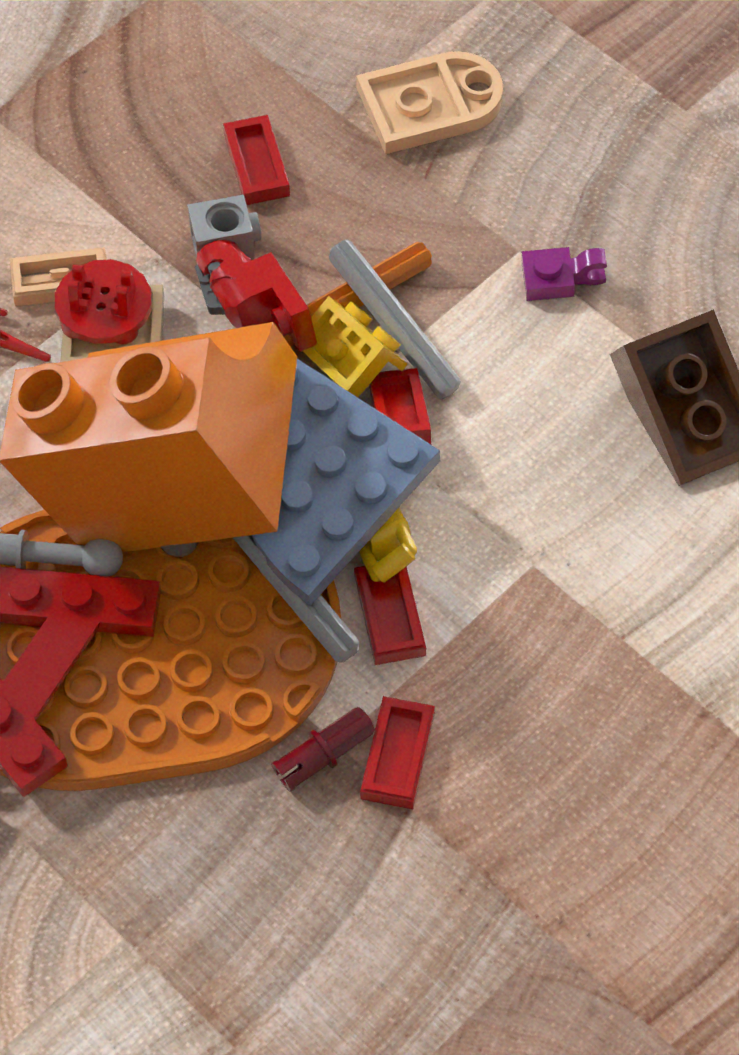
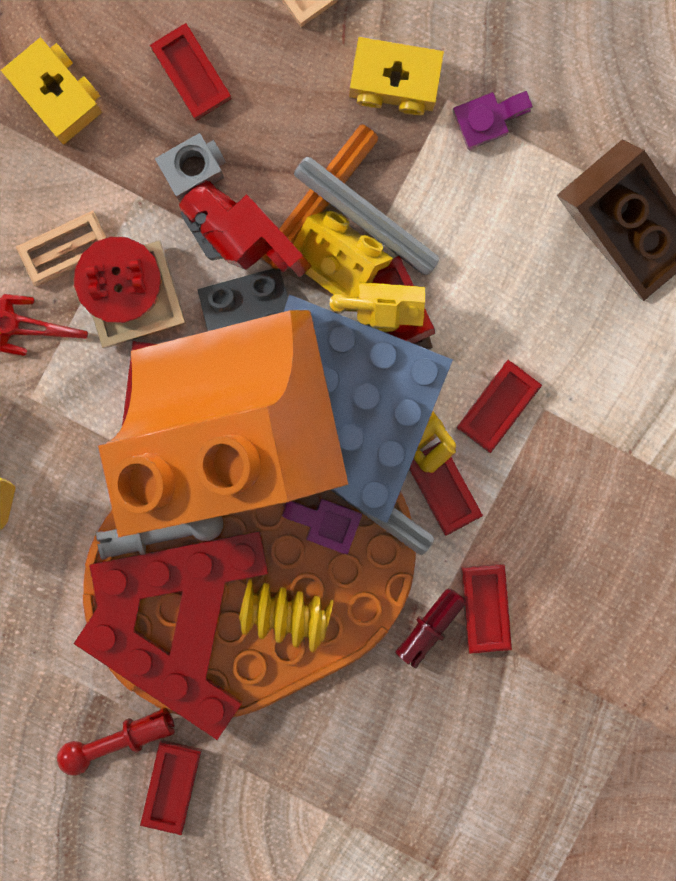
camera: 15 degrees left, 30 degrees up
none -> yellow brick [1,37,103,145]
none -> yellow piece [239,579,334,652]
none -> magenta plate [282,498,362,555]
none -> yellow piece [330,282,425,332]
none -> yellow brick [349,37,444,115]
none -> red tile [456,359,542,453]

